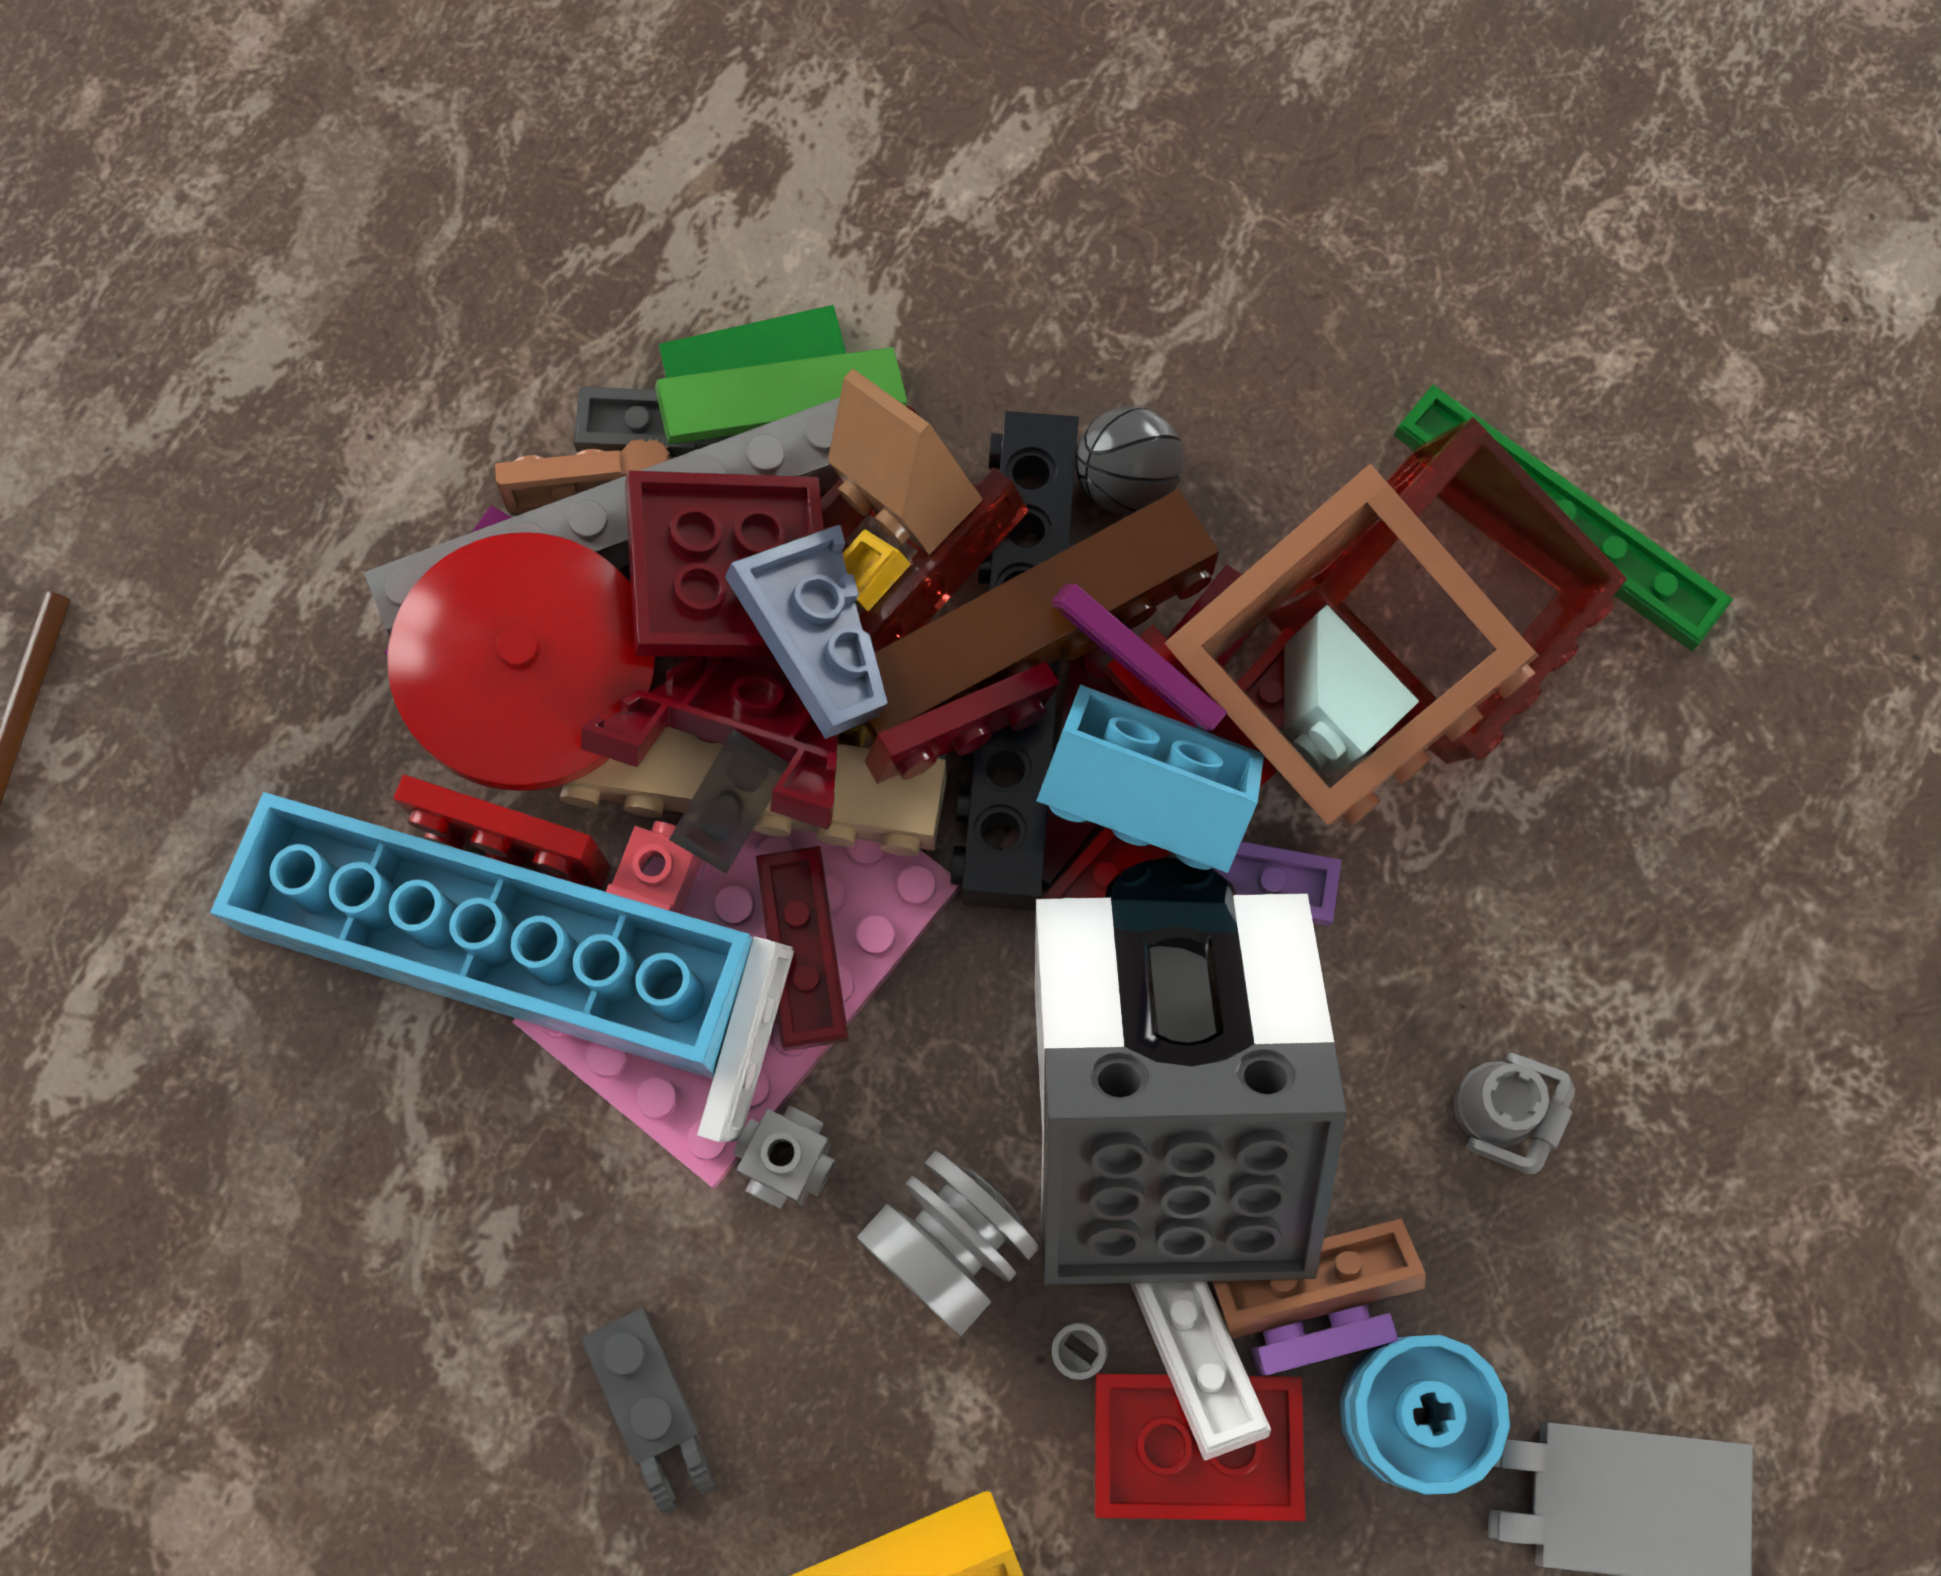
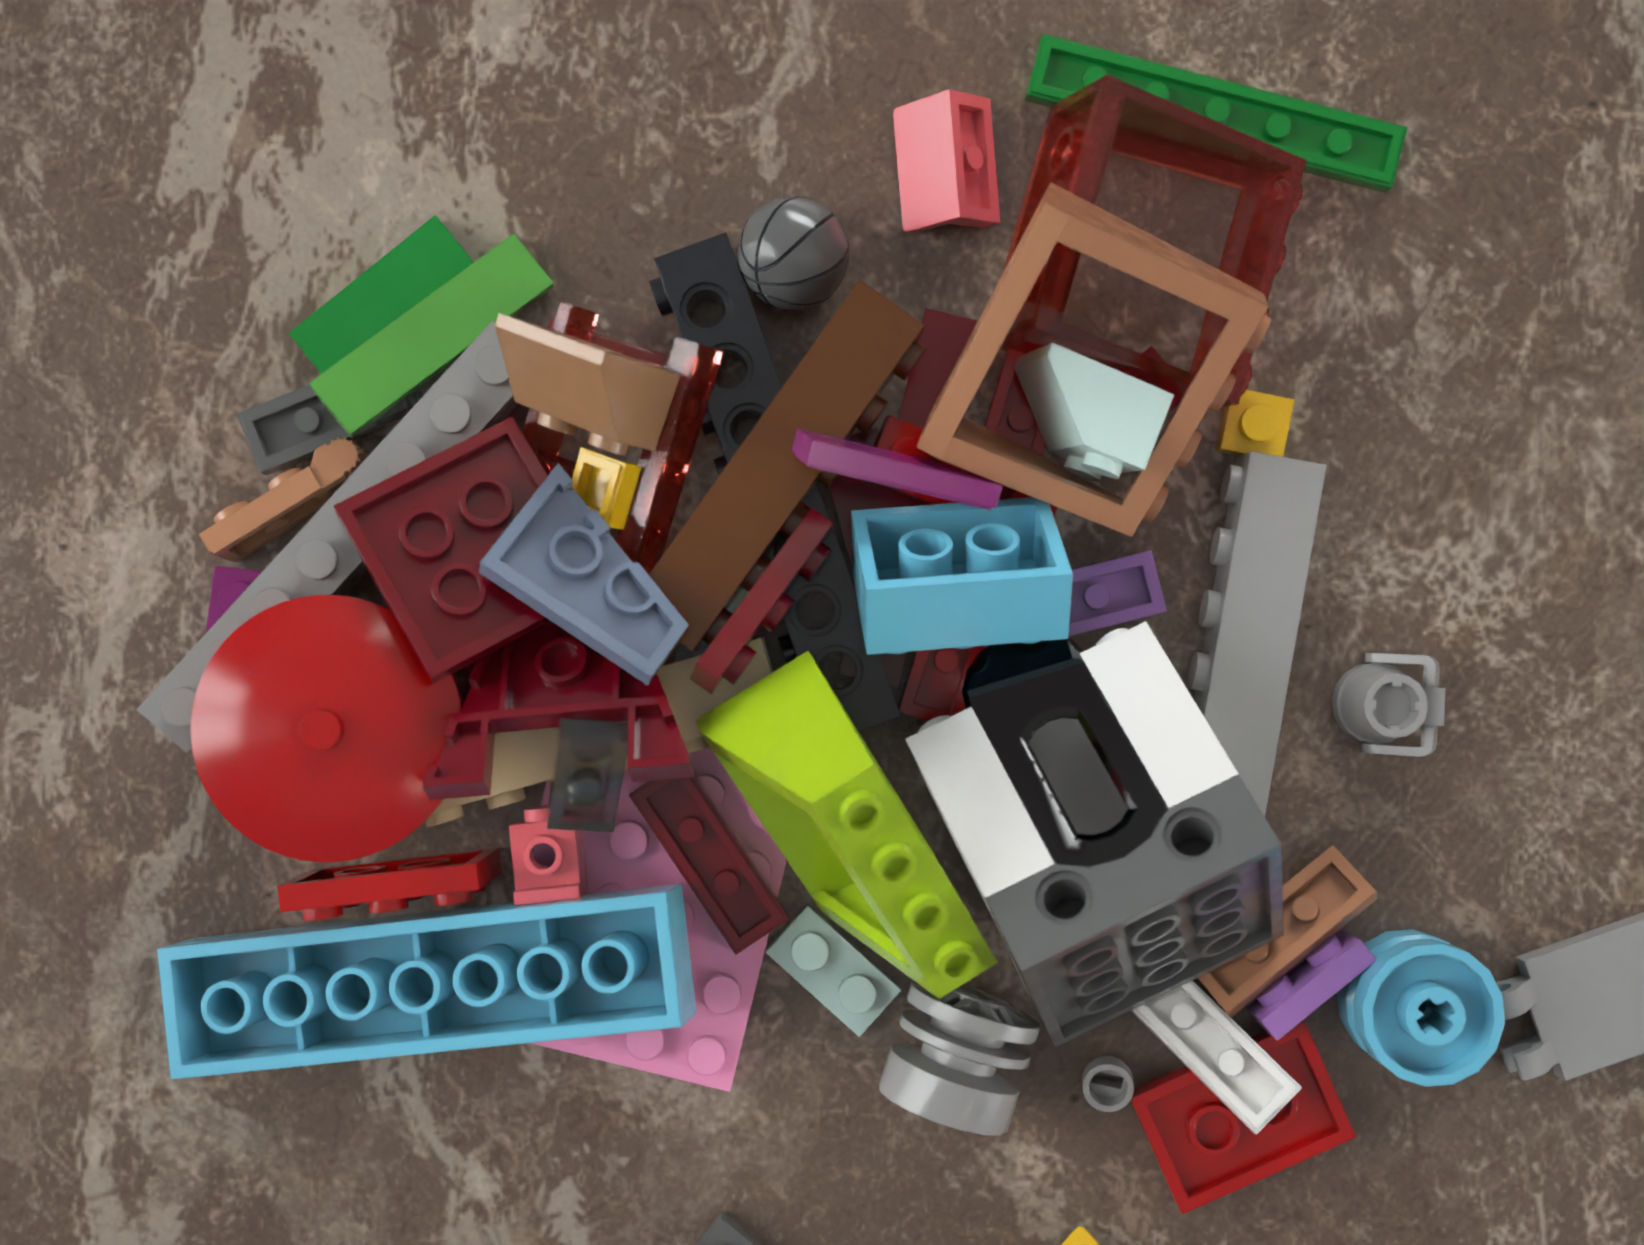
camera: 20 degrees left, 15 degrees up
white tile [697,936,794,1142] -> none
light grey brick [733,1106,836,1209] -> none
none -> lime windscreen [695,651,998,999]
none -> light aqua plate [766,903,901,1037]
none -> coral panel [893,89,1001,233]
none -> light grey brick [1188,451,1327,817]
none -> yellow plate [1215,387,1295,457]

